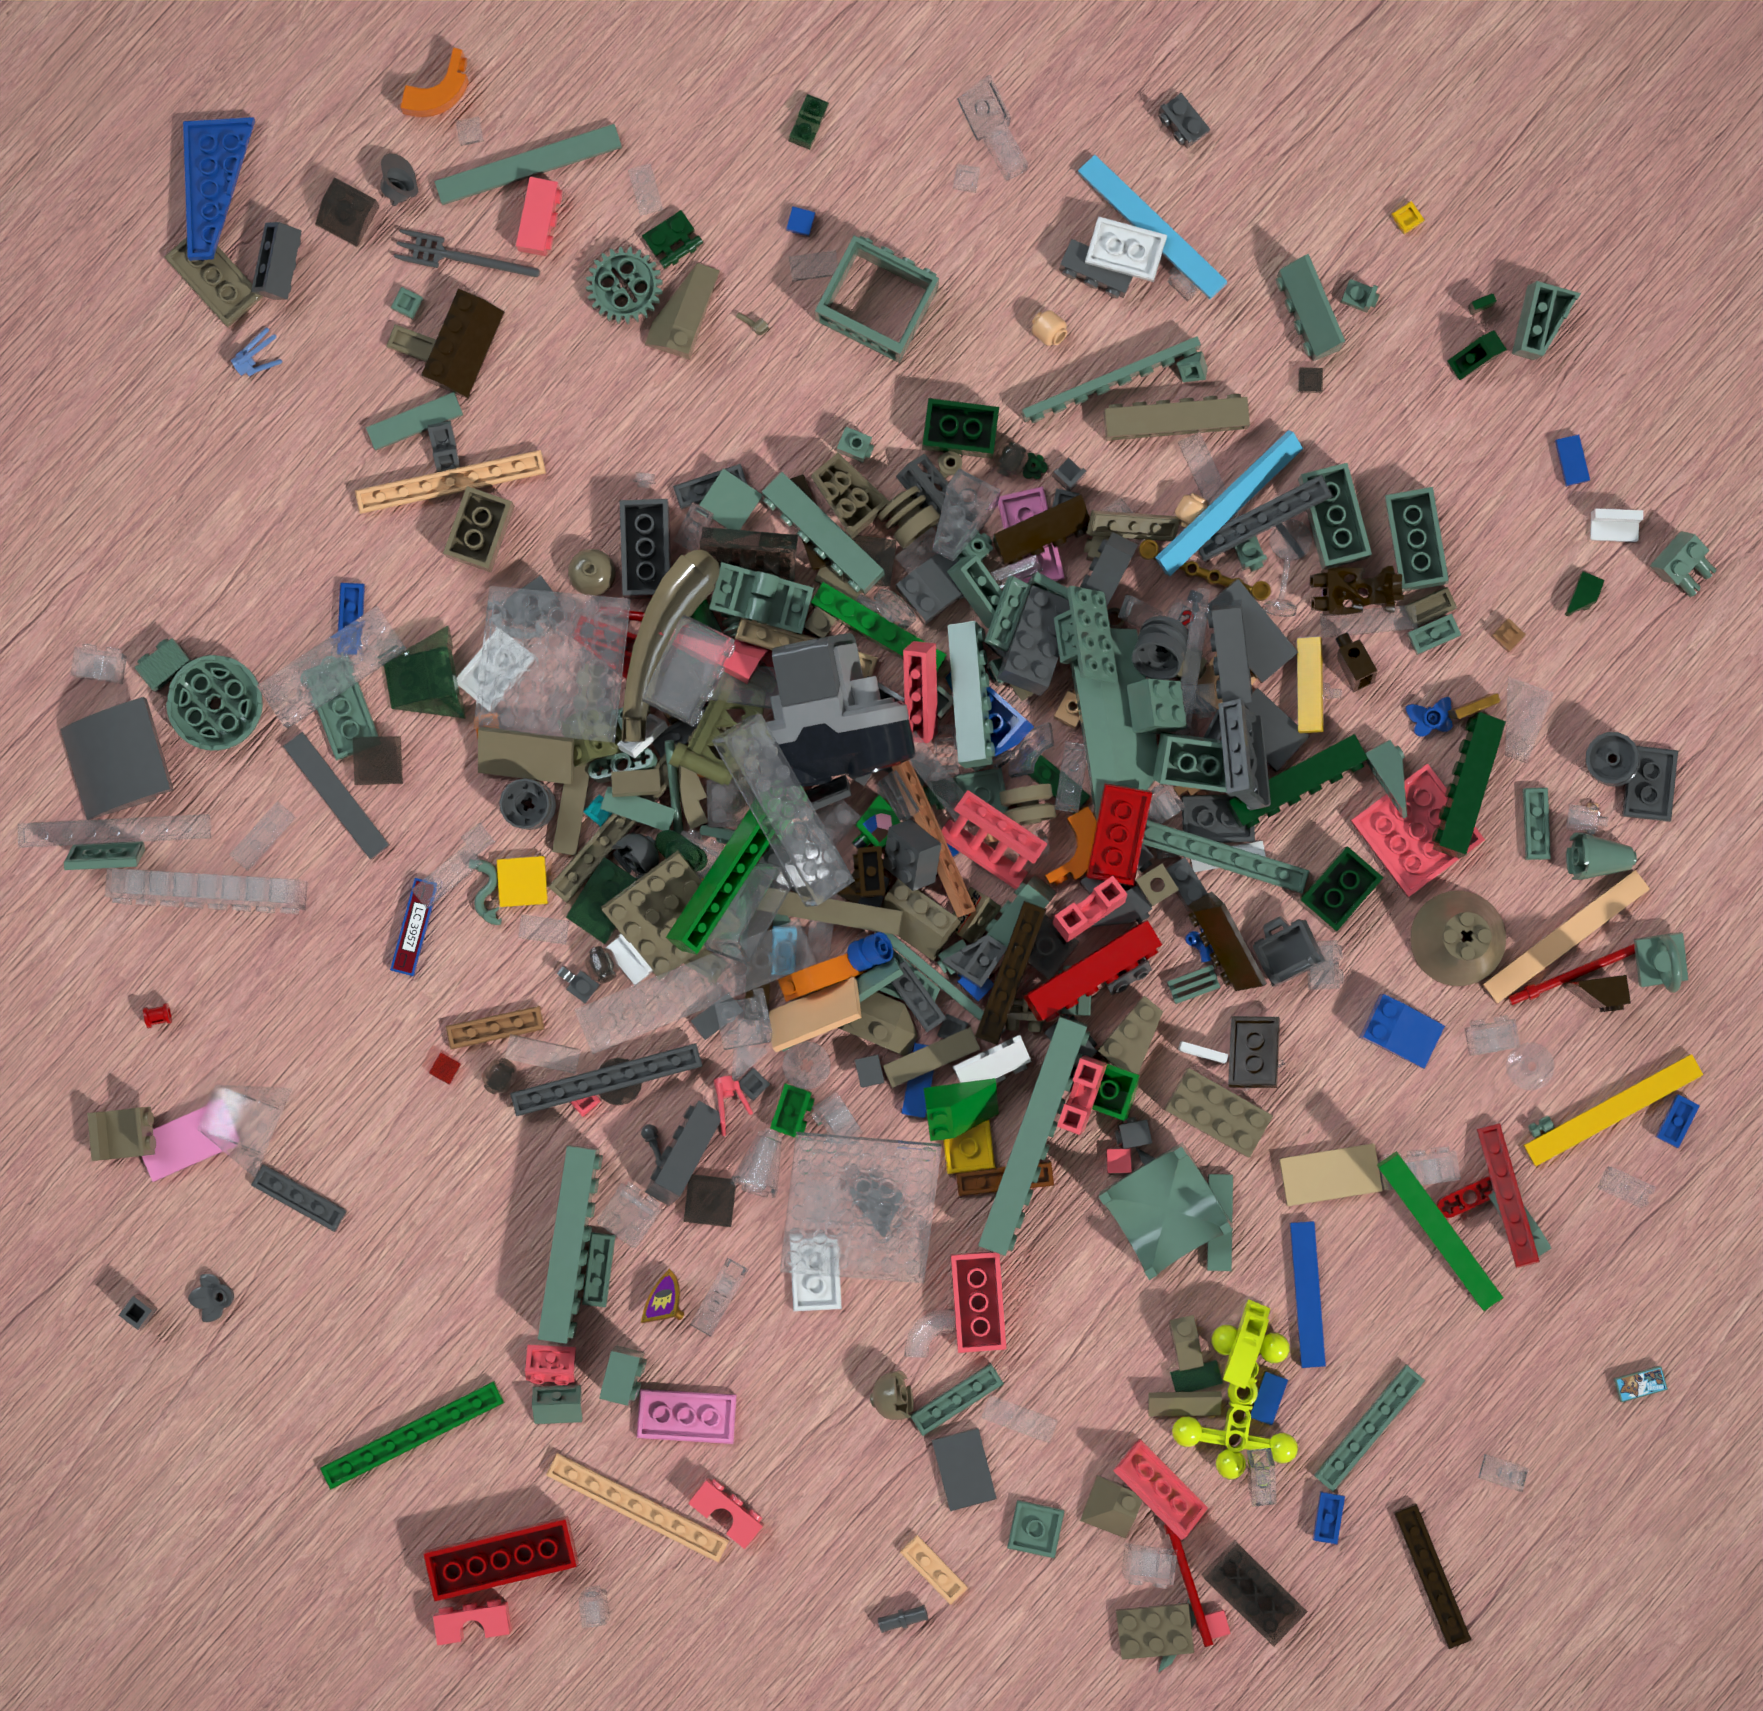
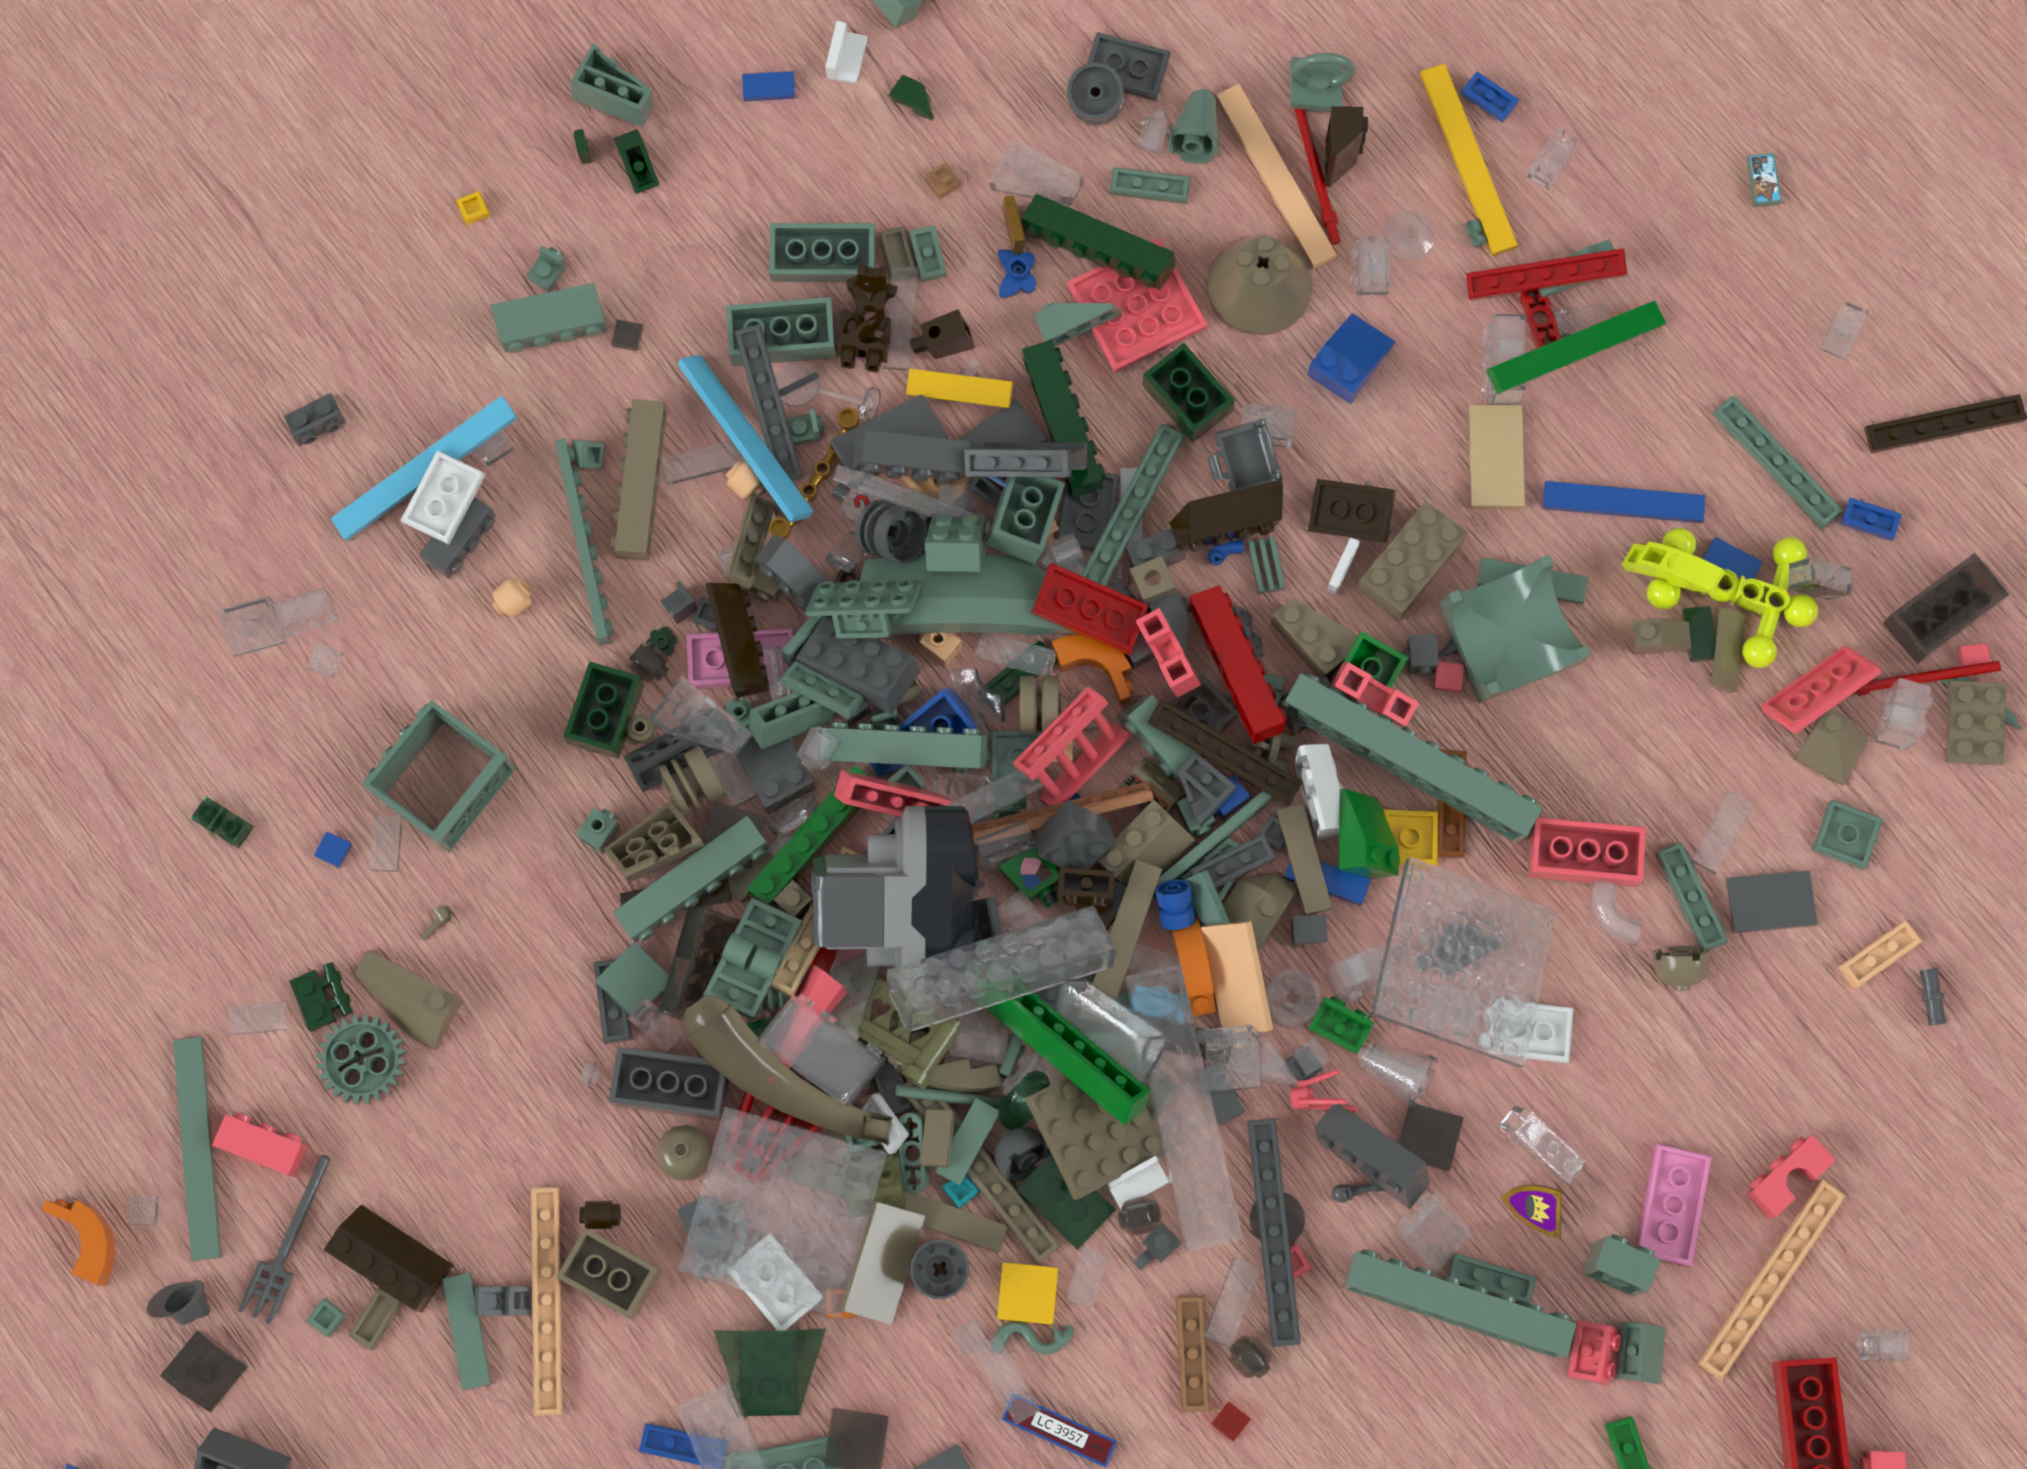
camera: 75 degrees left, 10 degrees down
none -> dark brown brick [579,1201,621,1229]
none -> clear brick [796,726,842,771]
none -> clear tile [1292,1038,1331,1077]
none -> clear tile [1553,303,1609,337]

